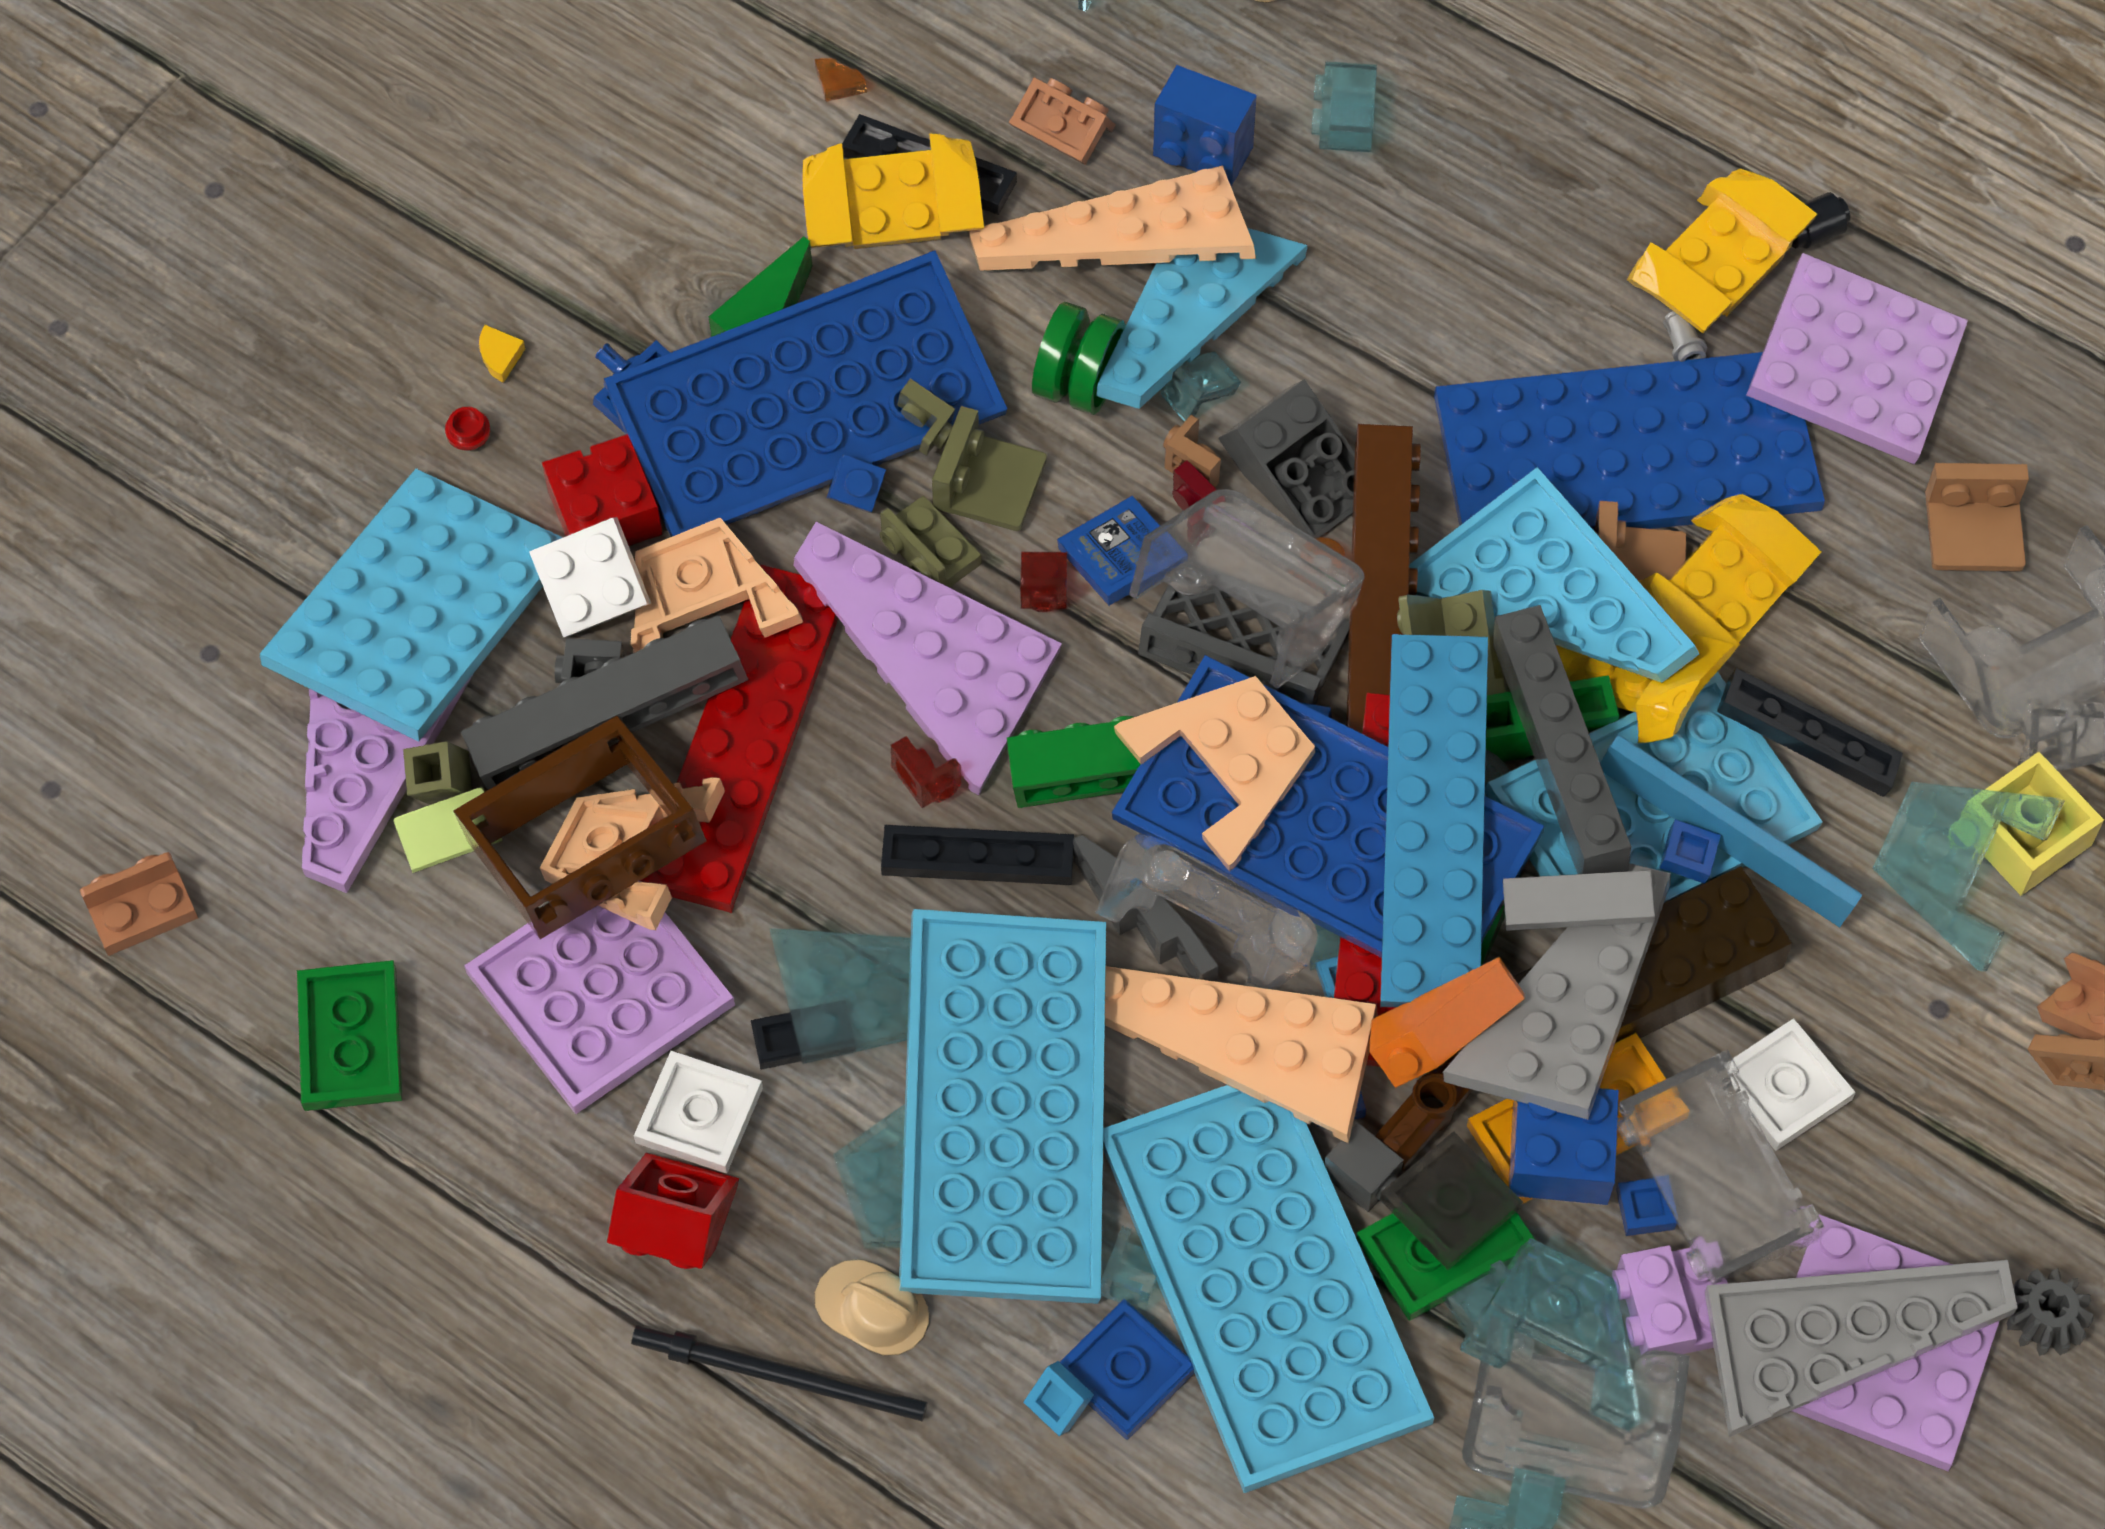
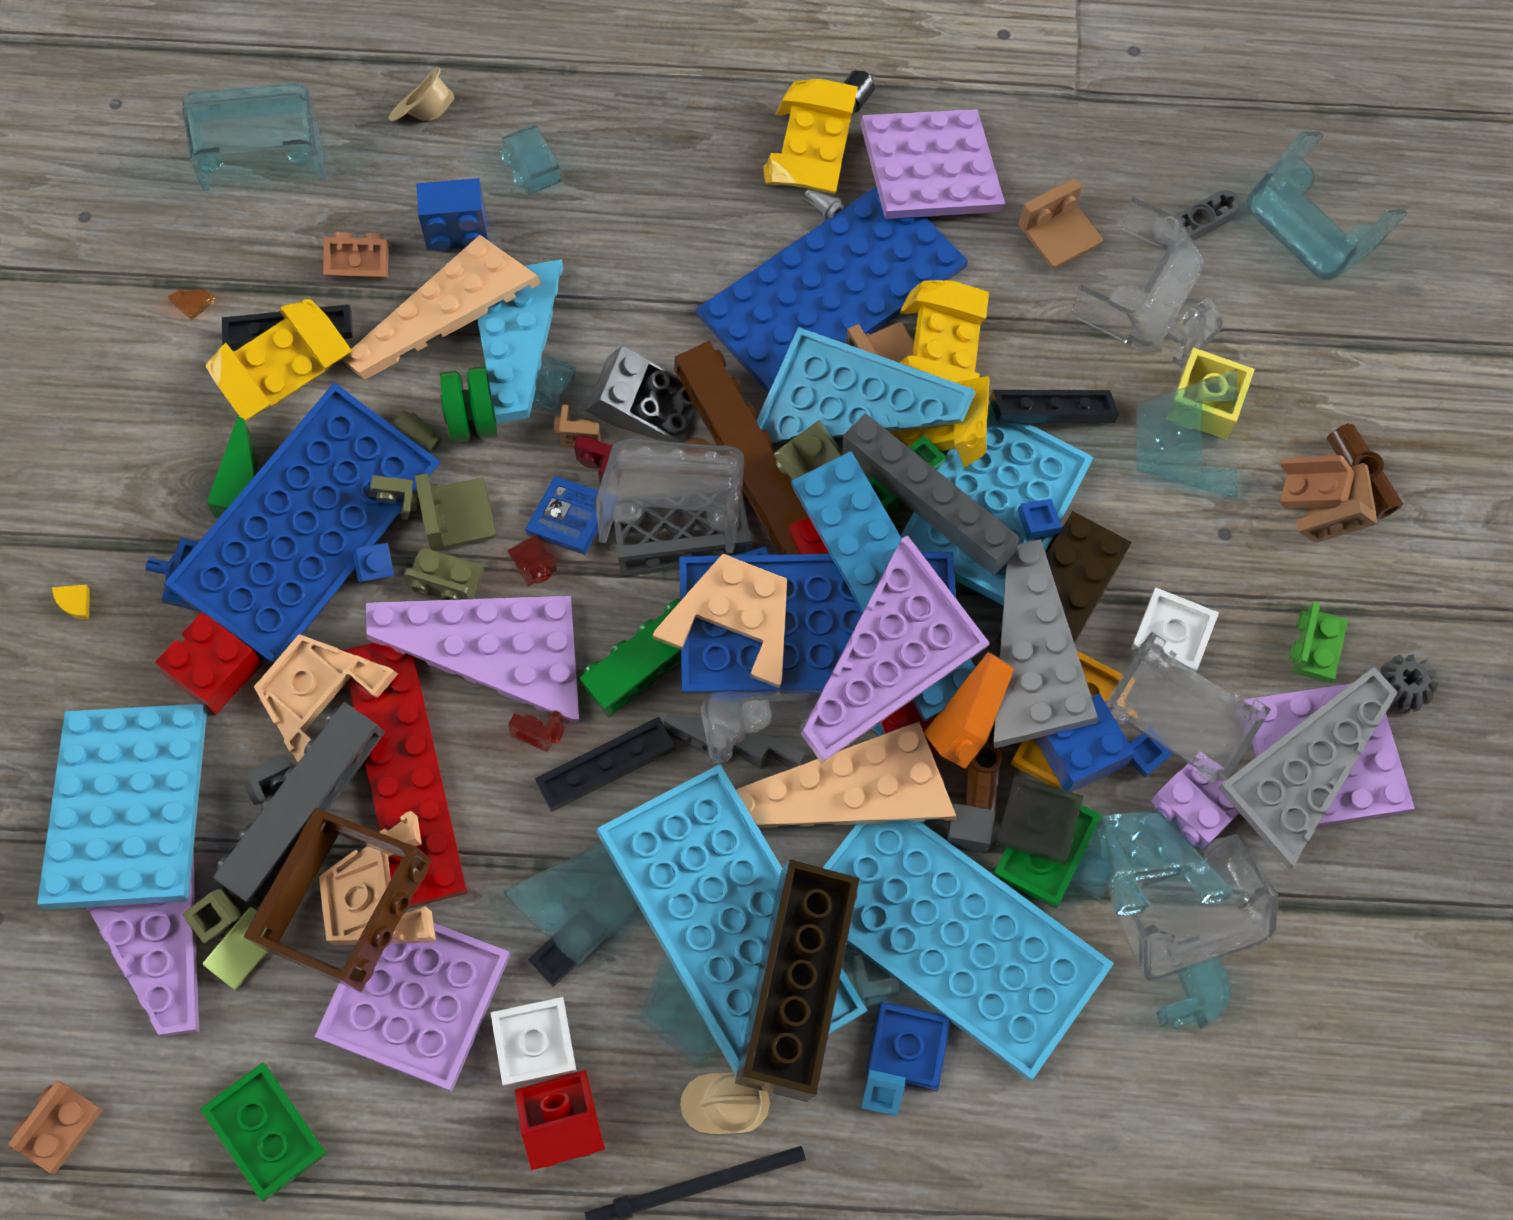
camera: 35 degrees left, 5 degrees up
red plate [445,407,491,450] -> none
white plate [529,517,651,638] -> none
light grey tile [1503,870,1655,931] -> none
dark azure tile [1600,735,1862,928] -> none
none -> olive cone [392,411,441,454]
none -> dark brown brick [735,859,860,1102]
none -> lavender wing [801,535,990,763]
none -> bright green bracket [1289,602,1348,684]

